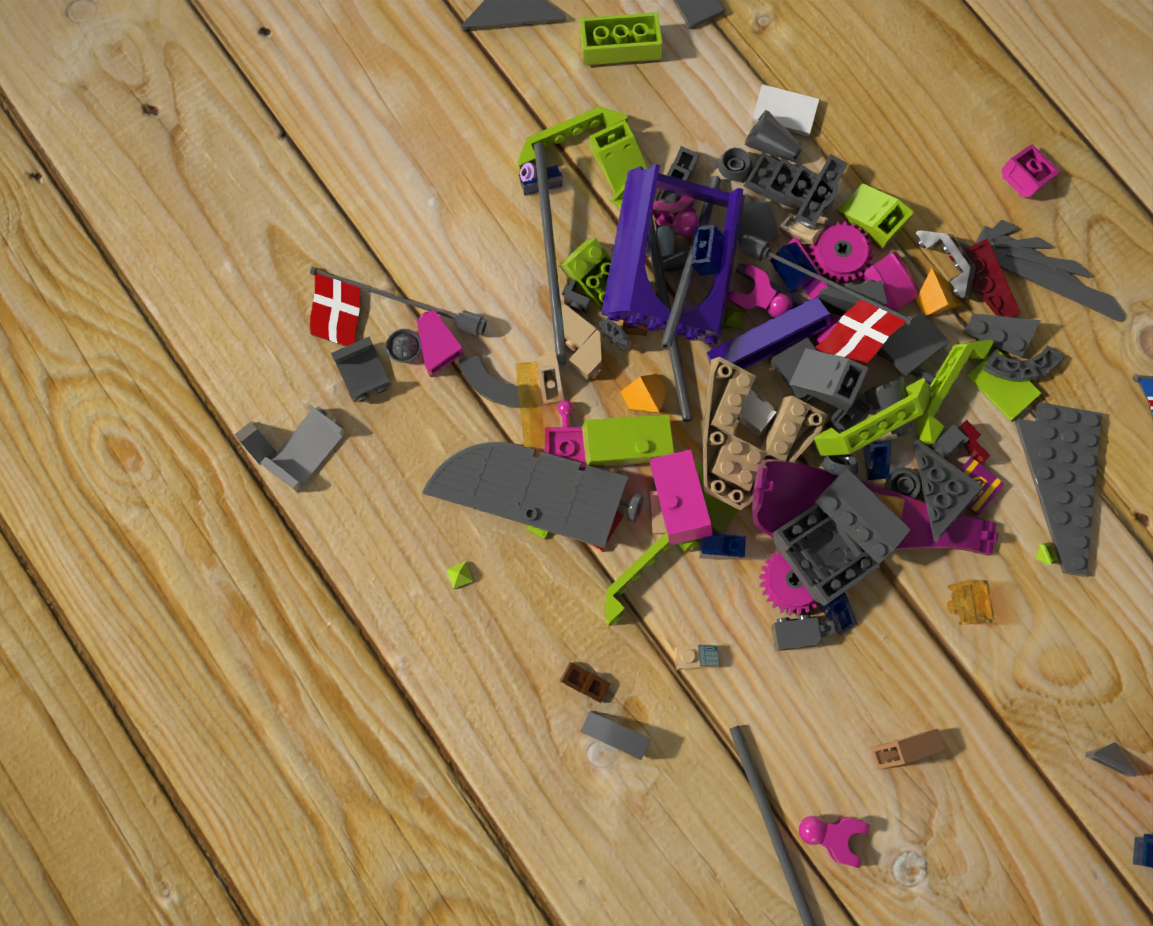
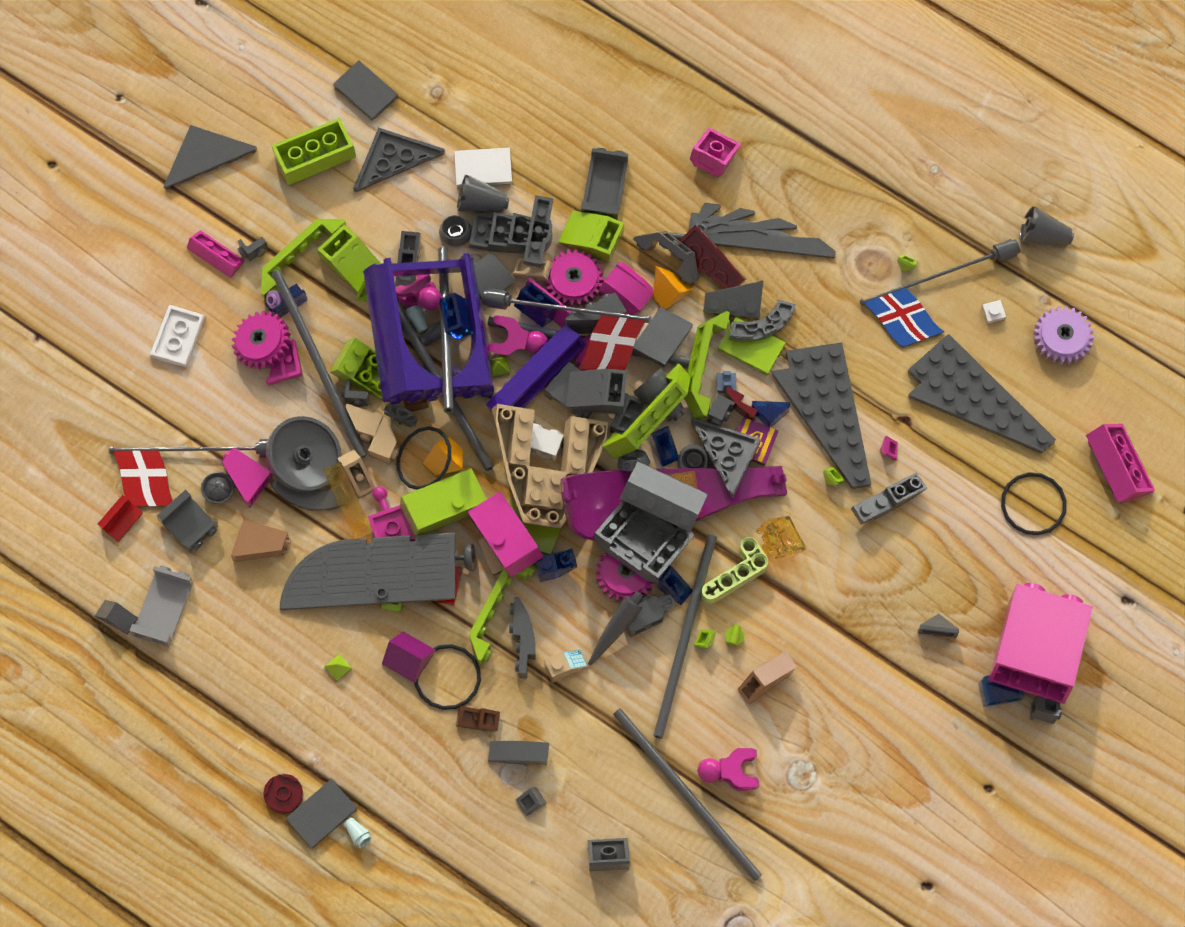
camera: 20 degrees left, 5 degrees down
none -> red panel [97,494,143,542]
none -> white tile [150,305,205,368]
none -> dark pink slope [187,230,245,278]
none -> medium nougat slope [231,520,291,562]
none -> dark pink gear [232,311,291,370]
none -> dark grey bracket [237,237,268,261]
none -> dark red tile [263,773,304,814]
none -> dark pink wing [266,339,303,386]
none -> dark grey dish [266,416,342,492]
none -> dark grey tile [286,779,358,849]
none -> light aqua cone [344,818,372,848]
none -> dark grey tile [353,128,445,192]
none -> magenta slope [382,632,436,683]
none -> black piece [397,426,451,490]
none -> black piece [414,644,481,710]
none -> dark grey slope [509,597,536,678]
none -> dark grey slope [516,787,546,816]
none -> dark grey panel [581,148,629,220]
none -> dark grey piece [588,591,643,665]
none -> dark grey slope [588,838,630,871]
none -> dark grey piece [653,535,717,739]
none -> lime slope [694,629,716,649]
none -> yellowish green beam [701,537,768,604]
none -> sand blue tile [717,371,736,393]
none -> lime plate [725,624,745,646]
none -> clear blue slope [751,401,790,428]
none -> dark grey slope [851,473,927,525]
none -> dark pink slope [880,436,898,460]

